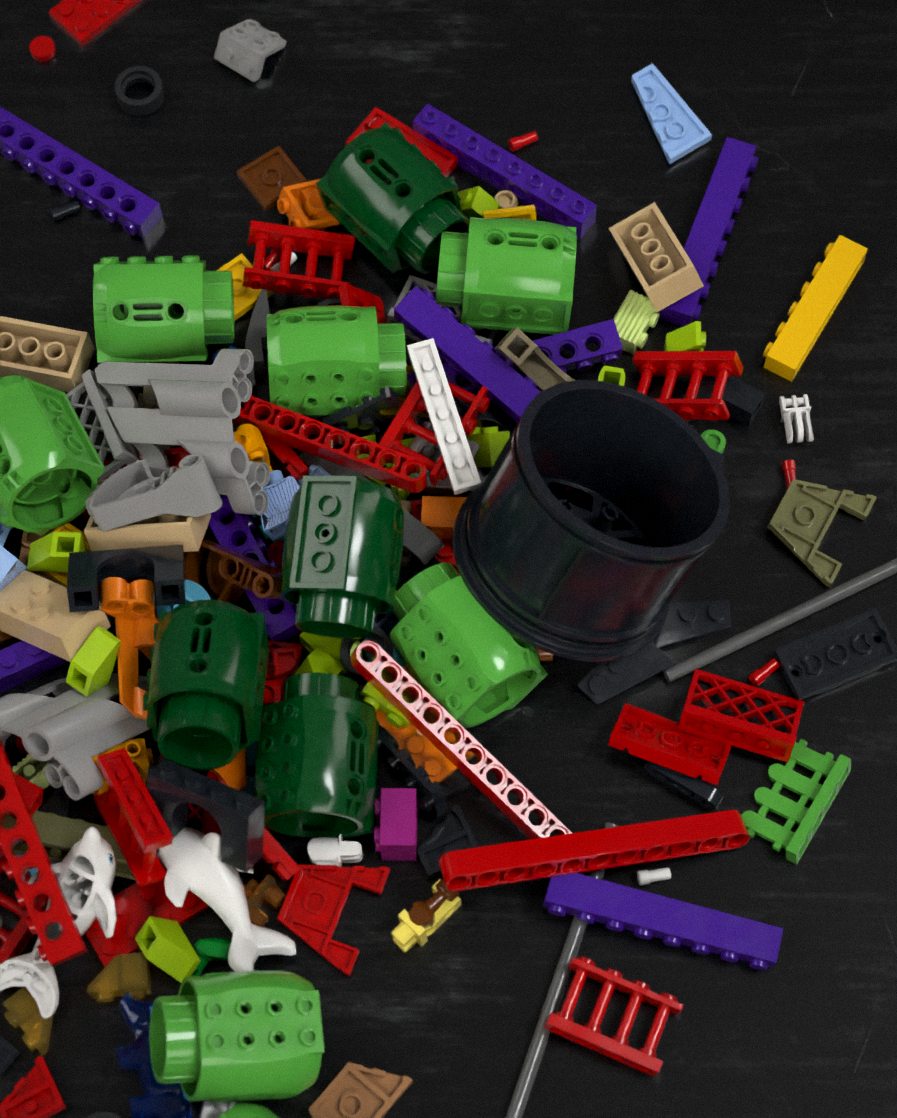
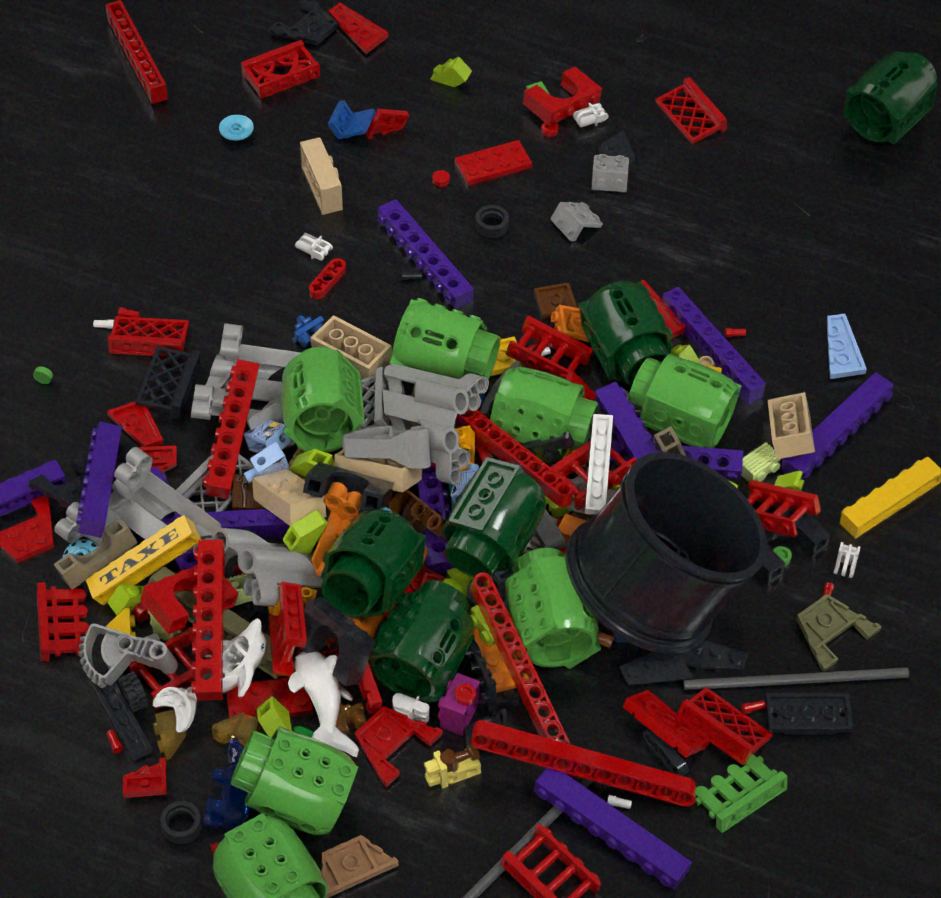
camera: 20 degrees right, 15 degrees down
none -> red tile [455,684,476,706]

